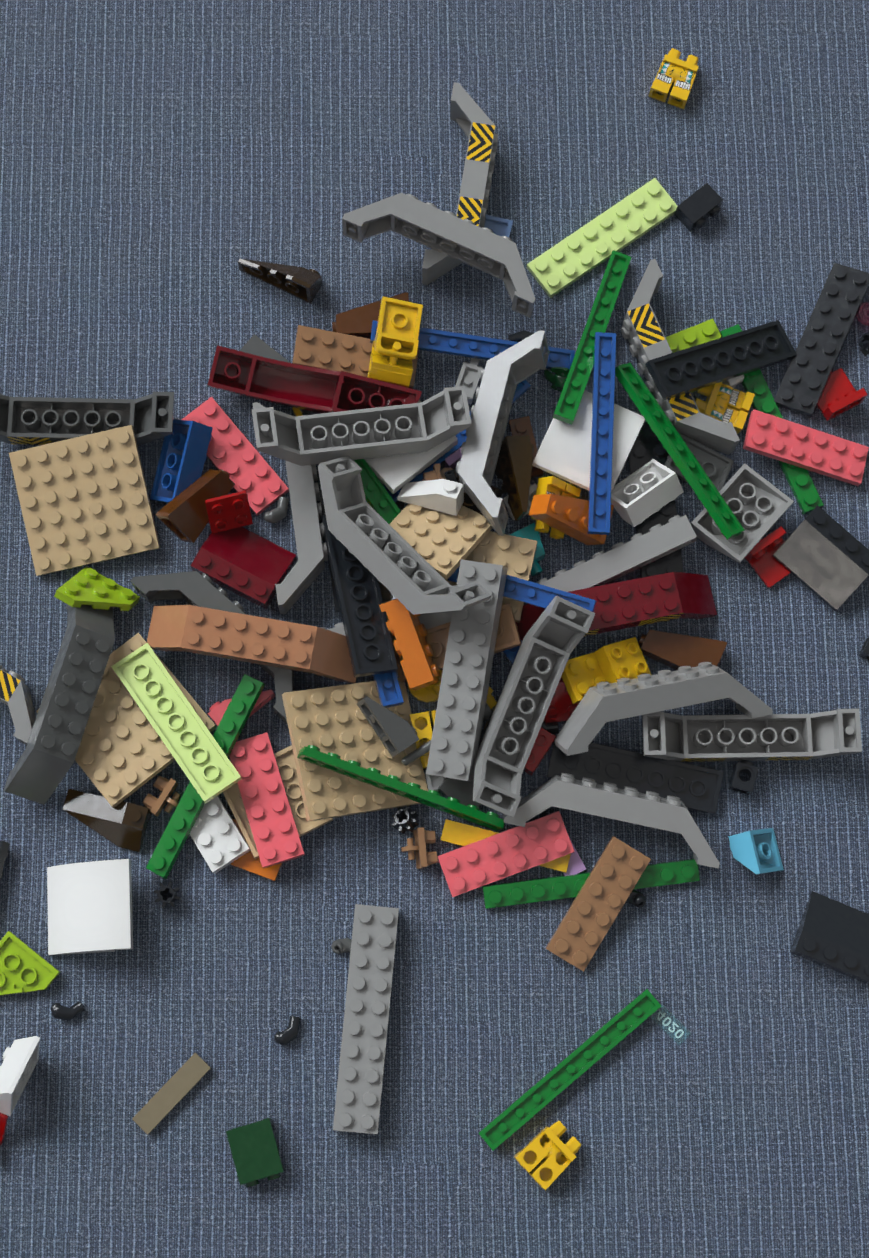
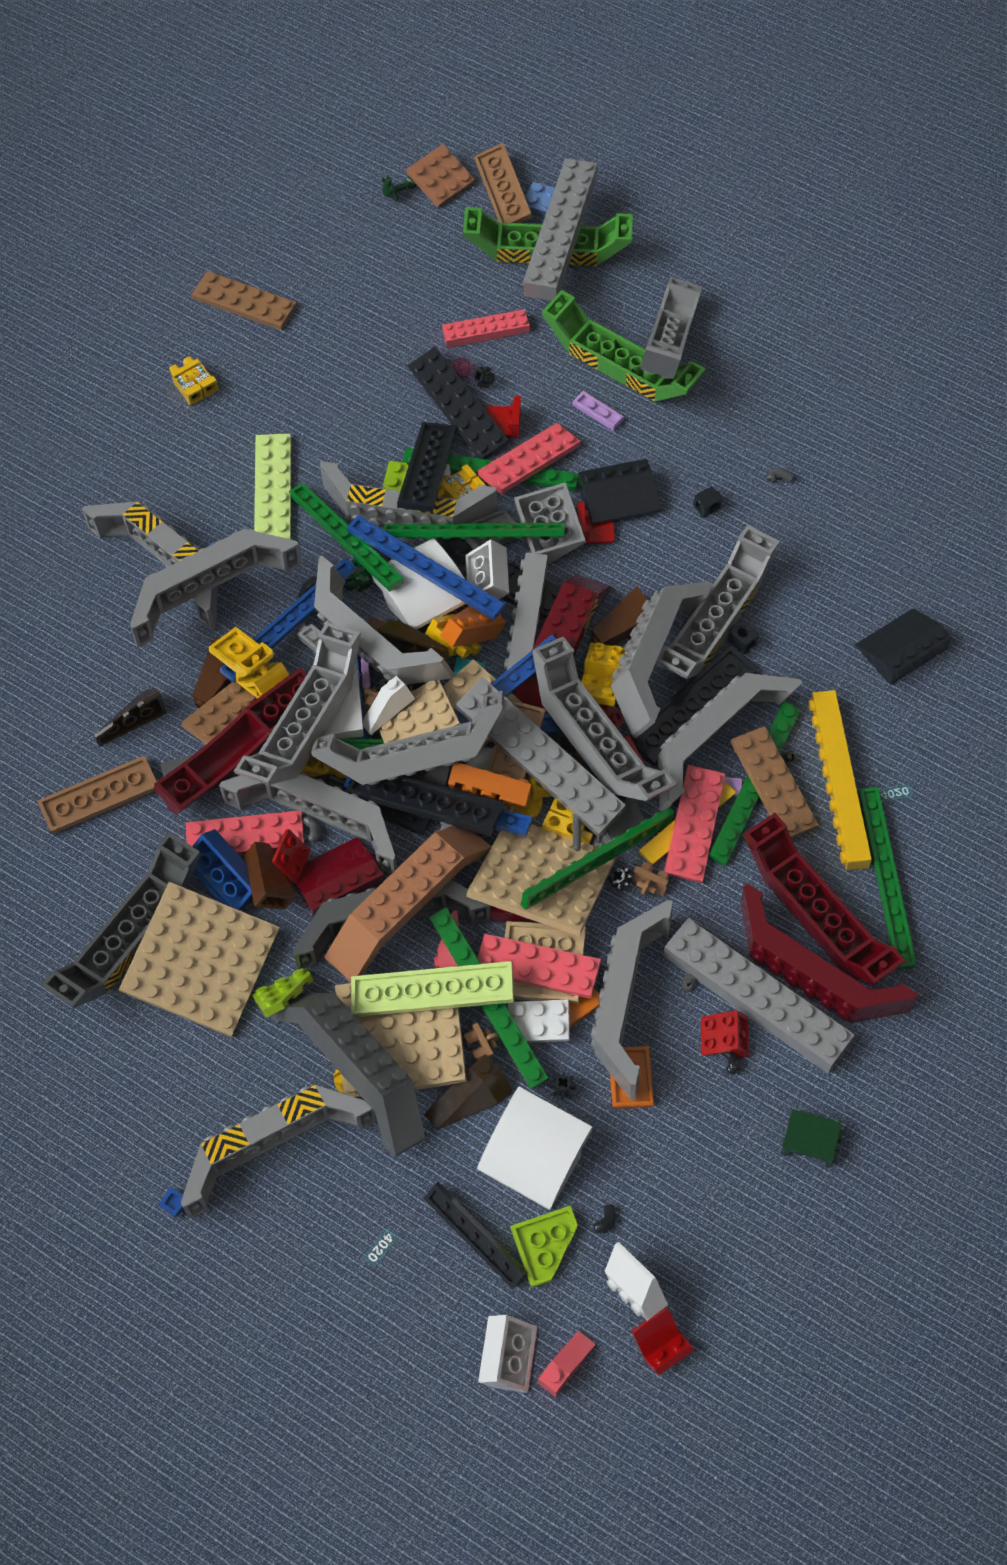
camera: 50 degrees left, 15 degrees down
dark tan tile [132,1052,211,1135] -> none
dark grey slope [357,697,419,757] -> none
yellow hips [514,1121,581,1190] -> none
black brick [675,183,723,232] -> none
medium azure slope [729,828,784,875] -> none
none -> medium nougat plate [37,755,157,835]
none -> medium nougat plate [191,271,297,331]
none -> light grey slope [591,900,673,1101]
none -> orange tile [610,1046,654,1109]
none -> red bracket [701,1010,749,1057]
none -> dark red slope [740,883,918,1023]
none -> dark red slope [744,813,906,985]
none -> yellow brick [809,690,872,871]

